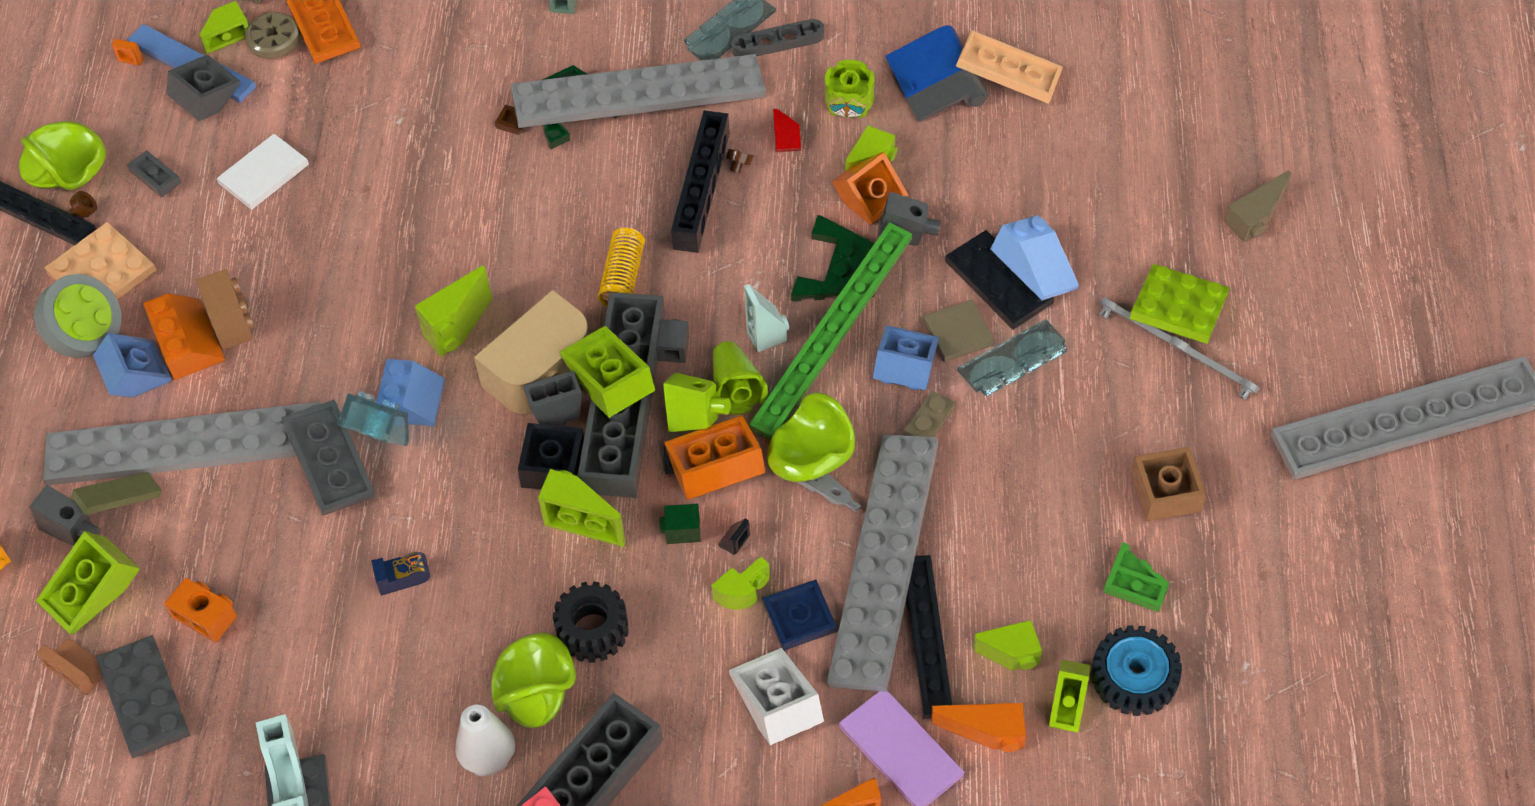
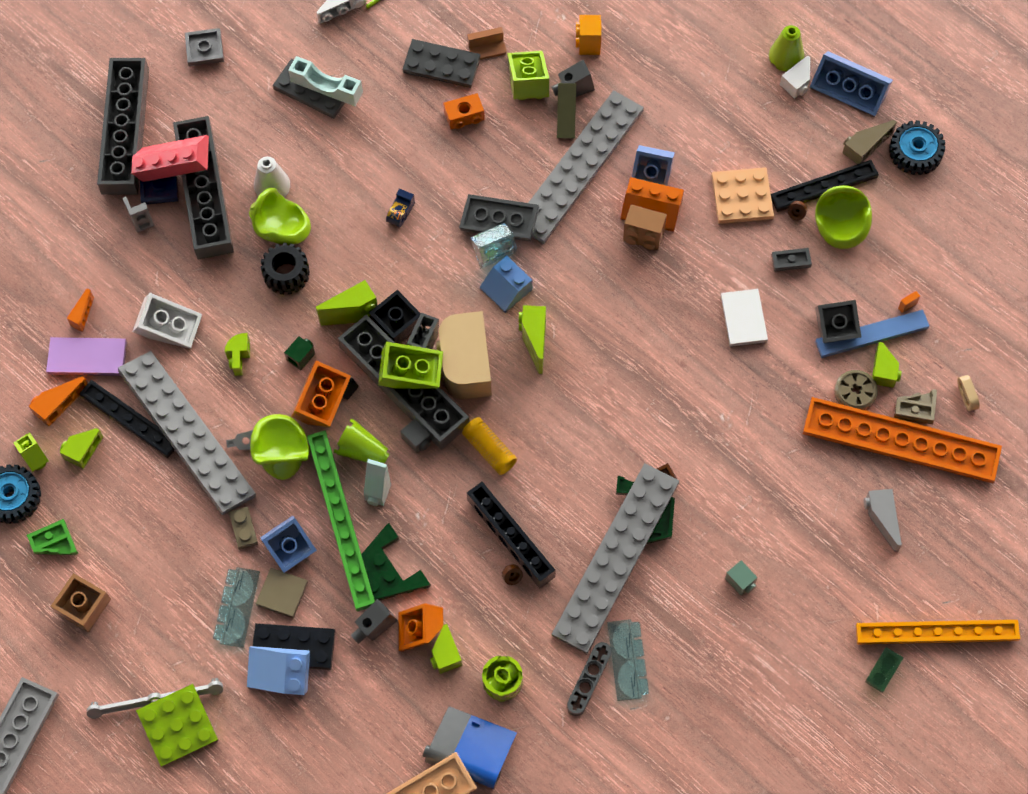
camera: 130 degrees right, 10 degrees up
wheel [34,274,122,358] -> none
lime torso [663,373,731,432] -> none
black slope [718,518,750,555] -> none
dark blue tile [762,579,837,651] -> none
red slope [773,108,801,152] -> none

